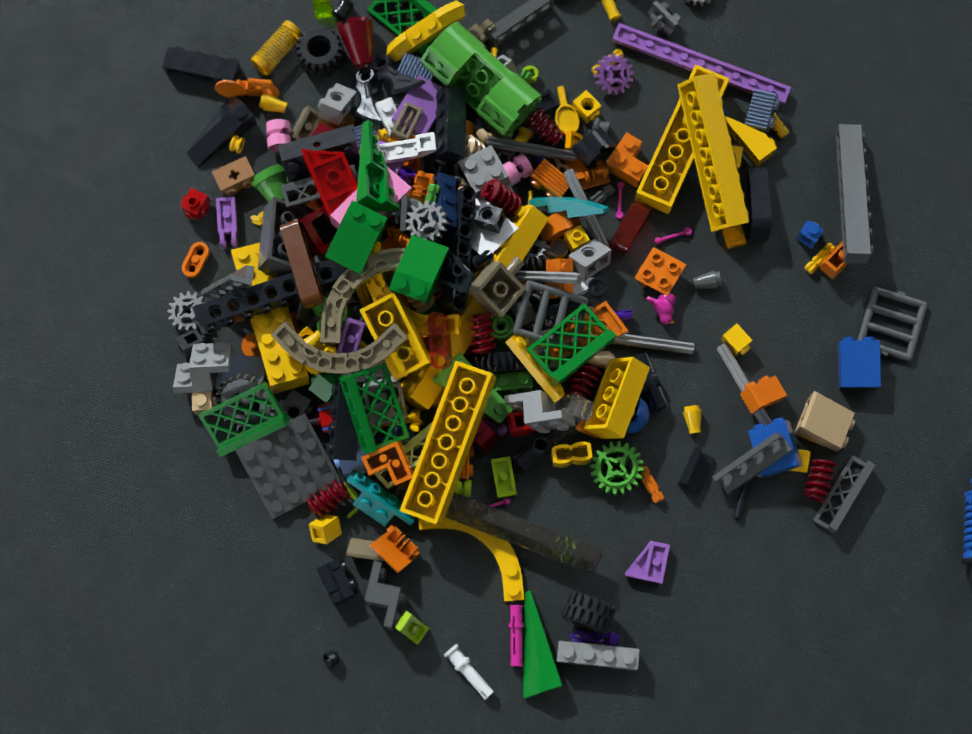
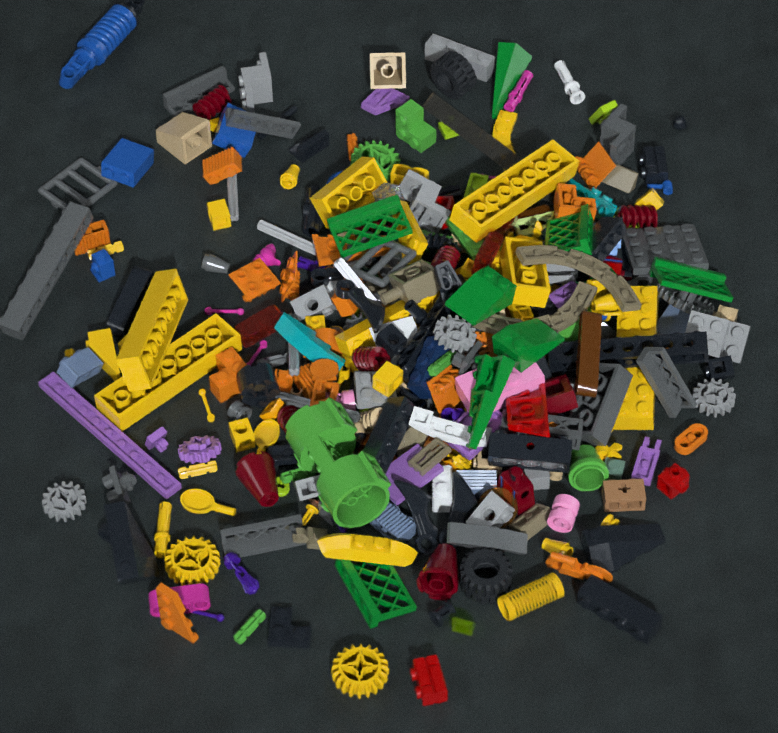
camera: 160 degrees left, 25 degrees down
none -> medium lavender tile [145,426,169,453]
none -> yellow piece [180,489,236,516]
none -> yellow hinge [198,389,215,422]
none -> dark red cone [235,451,279,507]
none -> light grey bracket [238,52,273,113]
none -> orange hinge [279,251,300,302]
none -> orange piece [310,359,340,406]
none -> black piece [335,279,385,333]
none -> tan slope [370,53,406,89]
none -> yellow brick [372,361,403,398]
none -> bright green brick [396,99,436,153]
none -> dark grey slope [447,522,528,555]
none -> sand green plate [605,457,626,480]
none -> blue hand [647,180,673,195]

